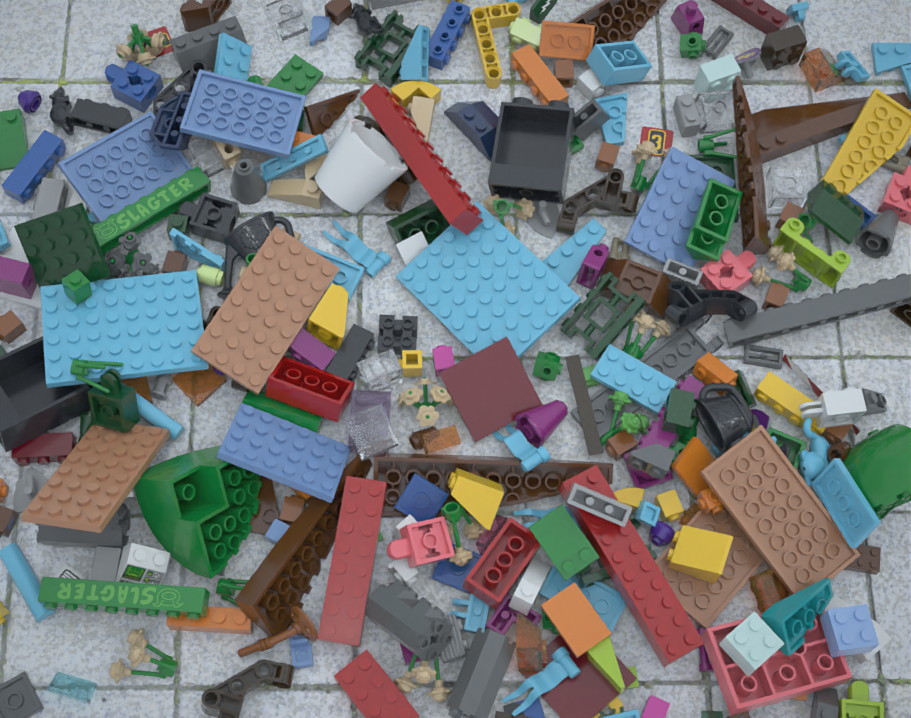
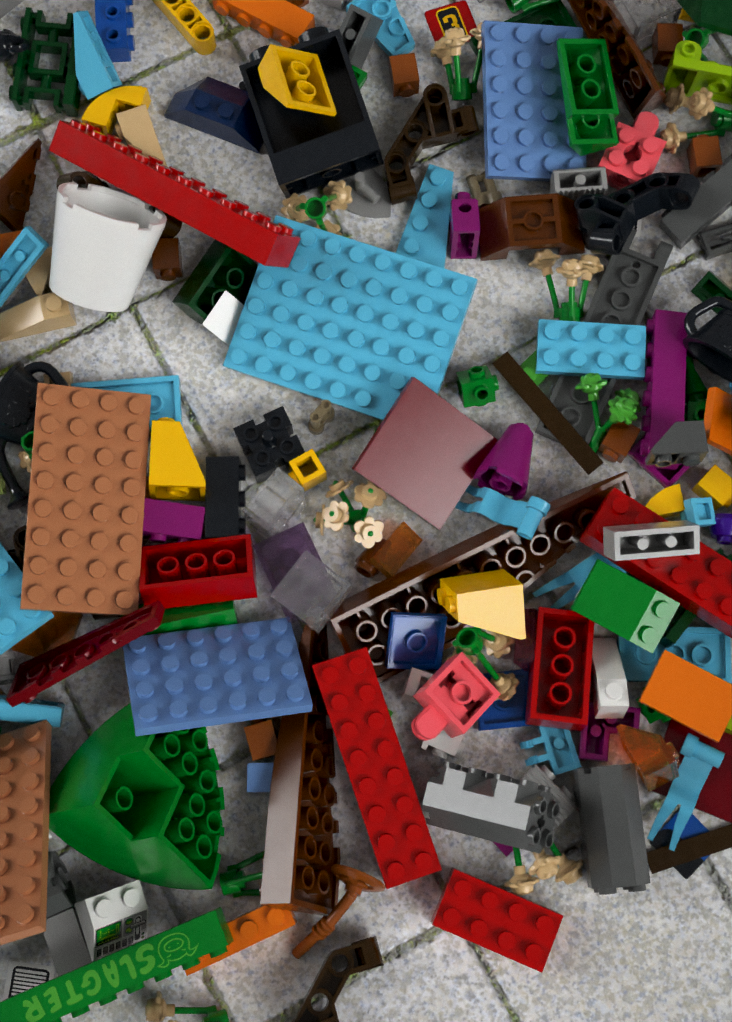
camera: 25 degrees left, 10 degrees up
reddish brown wing [249,475,280,536] -> none
medium blue slope [288,627,314,669] -> none
medium azure flag [322,220,392,278] -> none
dark pink brick [432,345,454,377] -> none
dark green fence [561,272,646,361] -> none
dark green brick [661,387,696,436] -> none
orange brick [692,352,738,396] -> none
none -> dark red wing [6,600,165,707]
none -> yellow slope [257,44,337,117]
none -> dark tan piece [308,400,335,435]

